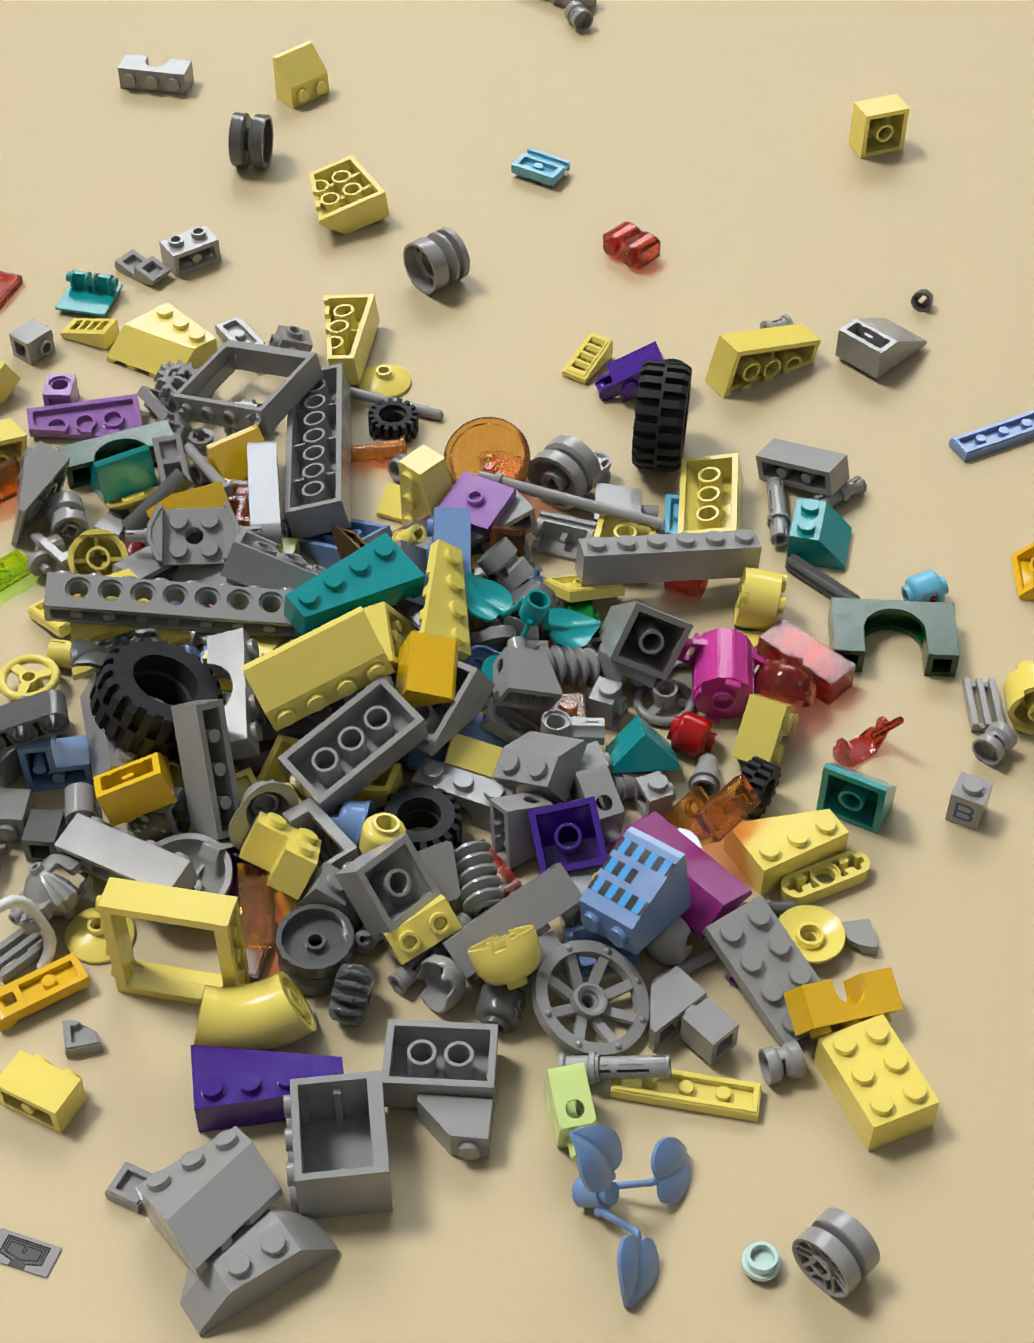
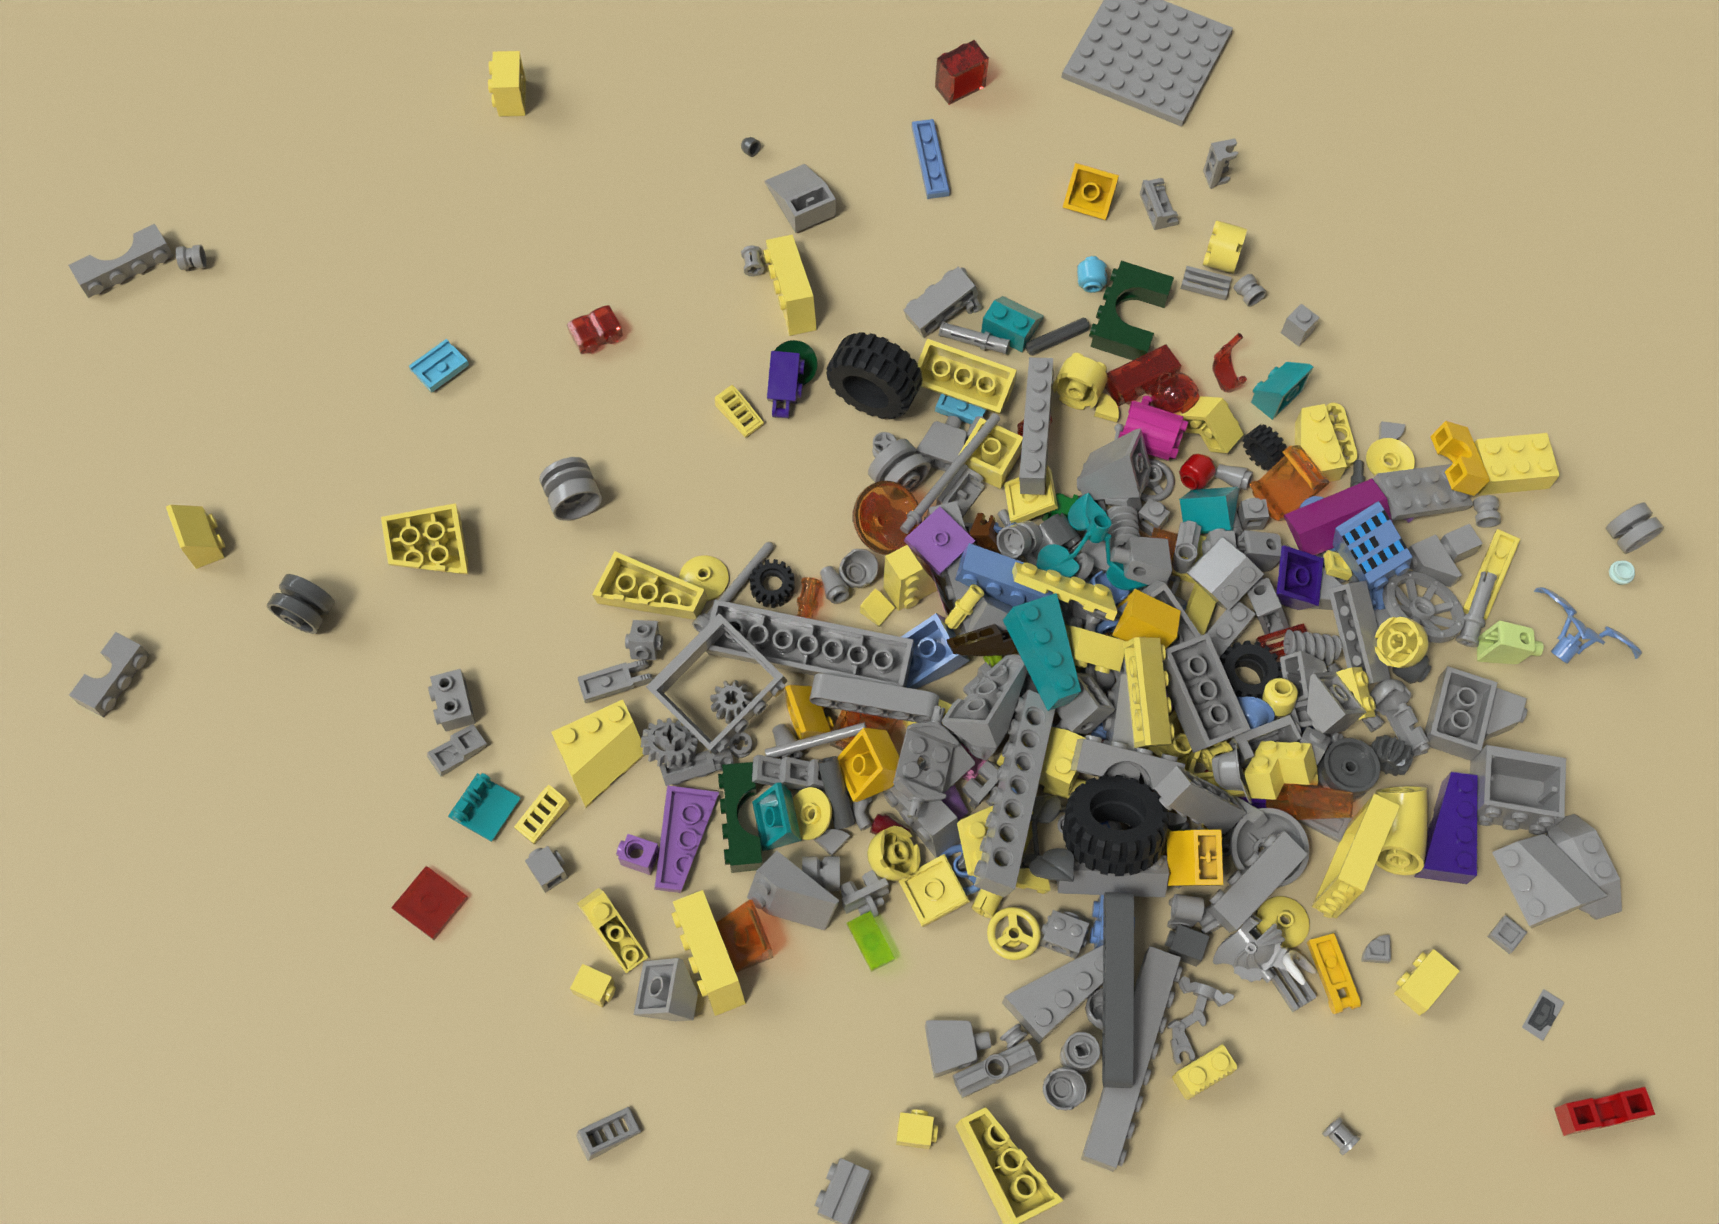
camera: 75 degrees left, 20 degrees up
none -> light grey hinge [1385,703,1430,757]

